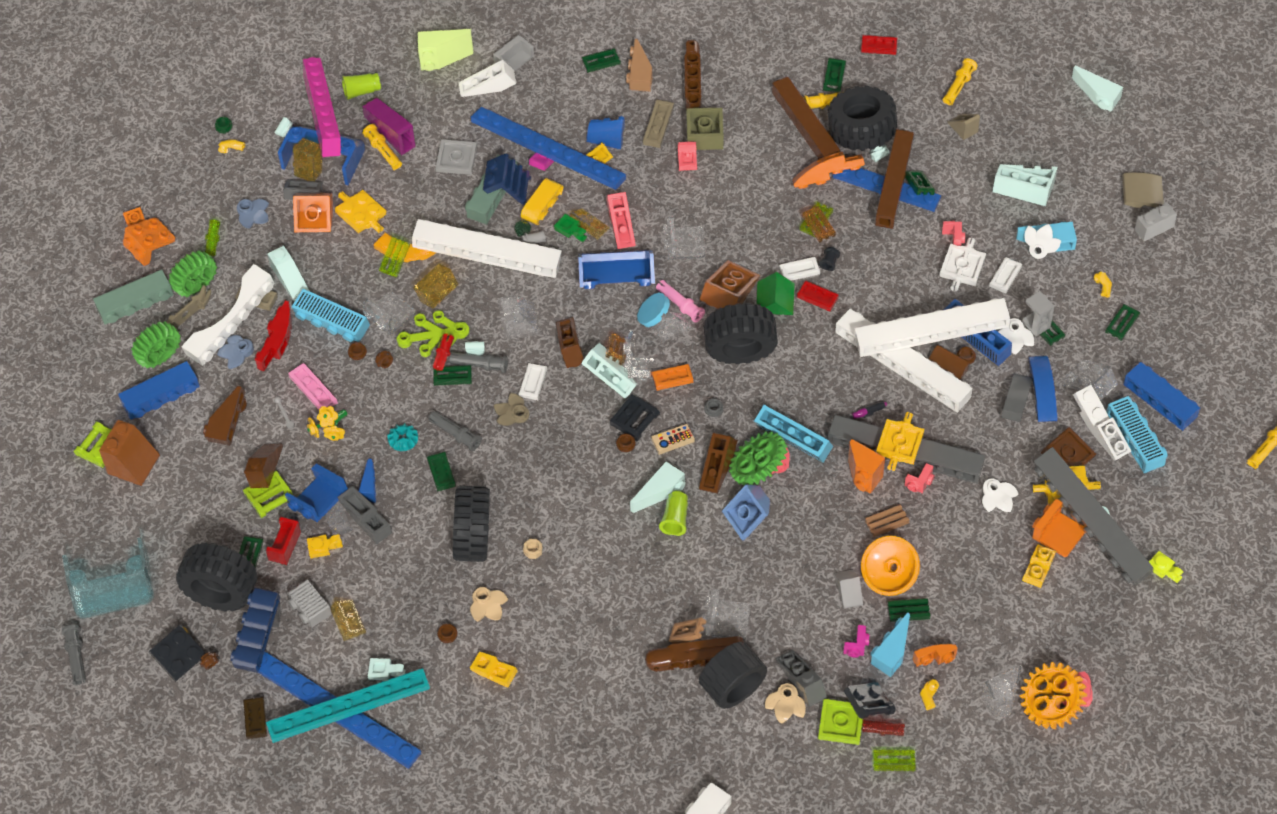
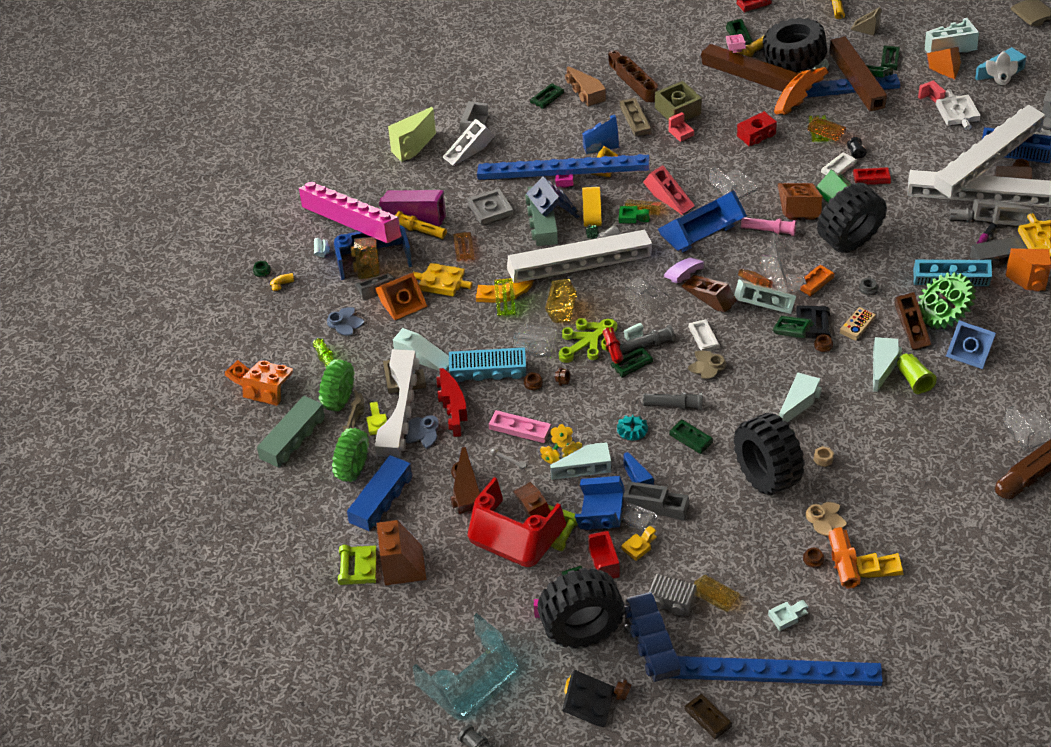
camera: 30 degrees left, 10 degrees down
teal plate [266,668,430,743] -> none
lime plant [341,73,381,100] -> none
medium azure tile [637,293,670,327] -> none
medium nougat tile [669,617,706,644] -> none
white tile [989,257,1022,293] -> none
none -> neon yellow plate [366,402,387,436]
none -> clear orange tile [453,232,475,261]
none -> red windscreen [467,477,567,567]
none -> light aqua slope [550,442,611,480]
none -> lavender slope [664,258,704,283]
none -> bright pink plate [726,34,746,53]
none -> red brick [737,111,777,147]
none -> dark green tile [773,316,814,338]
none -> light aqua slope [779,372,822,422]
none -> orange piece [828,527,860,589]
none -> dark green tile [881,45,900,71]
none -> orange slope [927,47,961,79]
none -> light grey pin [949,208,972,222]
none -> light grey slope [972,199,1033,226]

